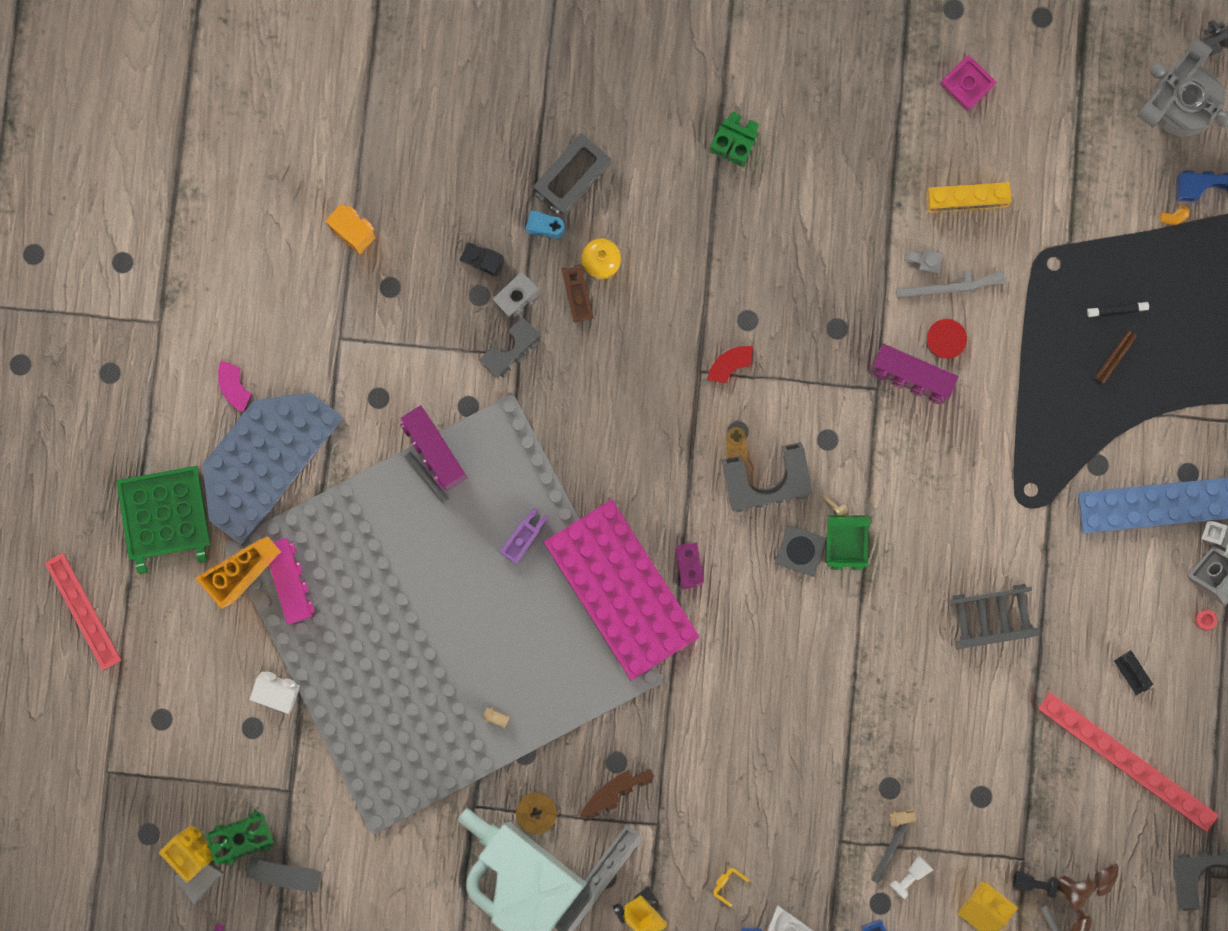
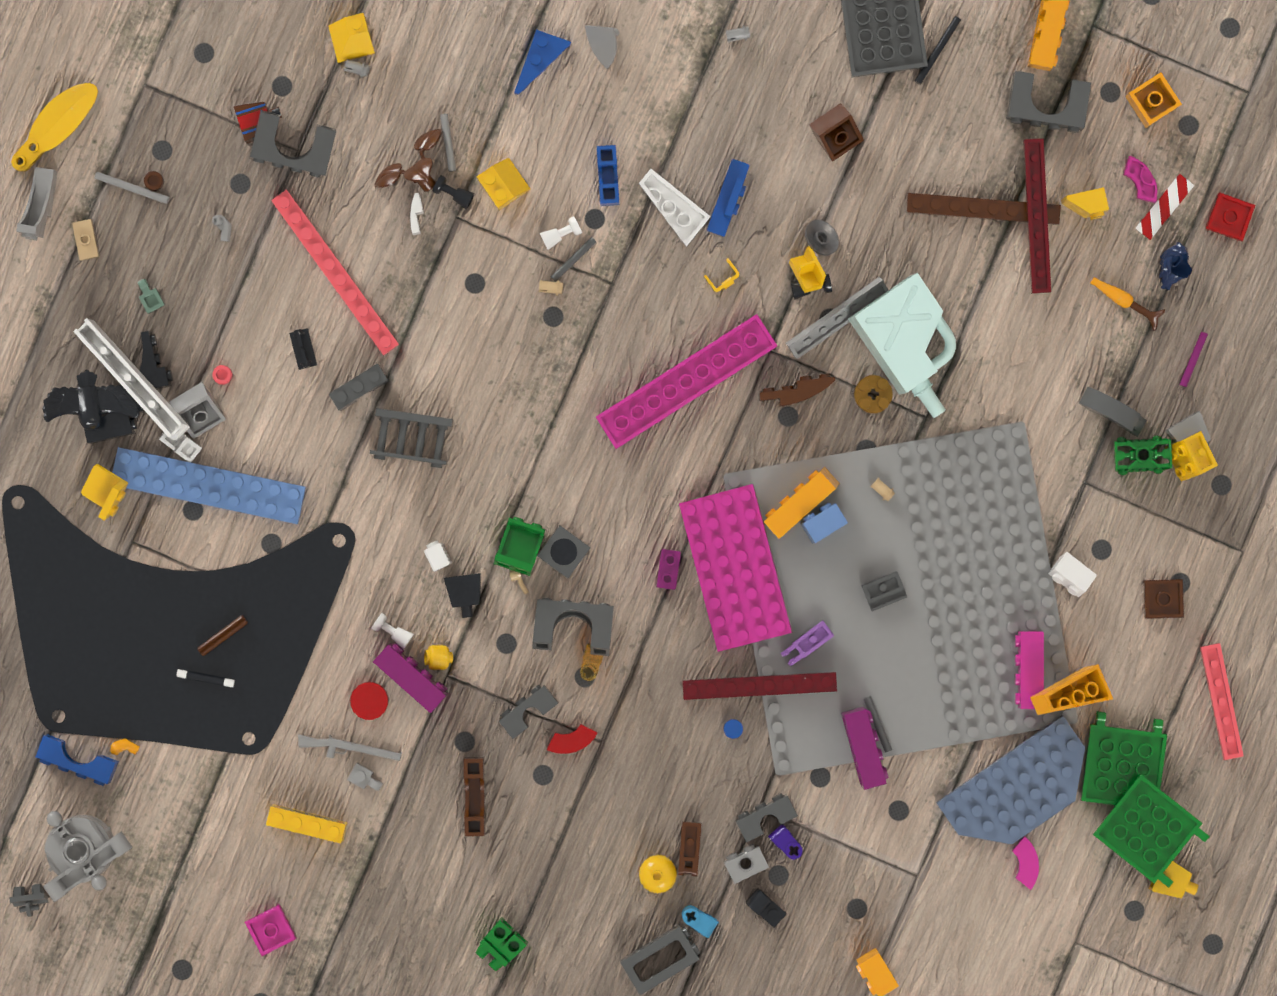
camera: 165 degrees left, 5 degrees up
none -> dark grey arch [329,363,389,411]
none -> white piece [371,613,414,650]
none -> white slope [410,193,424,235]
none -> white brick [424,541,452,572]
none -> yellow head [424,645,453,670]
none -> black torso [444,573,481,618]
none -> reddish brown arch [464,757,485,837]
none -> dark grey arch [499,685,559,739]
none -> dark pink plate [596,314,777,449]
none -> dark red plate [683,672,837,700]
none -> blue tile [724,719,743,739]
none -> light orange wedge [764,466,840,539]
none -> dark purple piece [768,824,803,860]
none -> medium blue brick [801,502,848,543]
none -> dark grey plate [861,571,907,612]
none -> green plate [1093,774,1210,888]
none -> reddish brown tile [1143,579,1184,619]
none -> yellow torso [1148,861,1199,899]

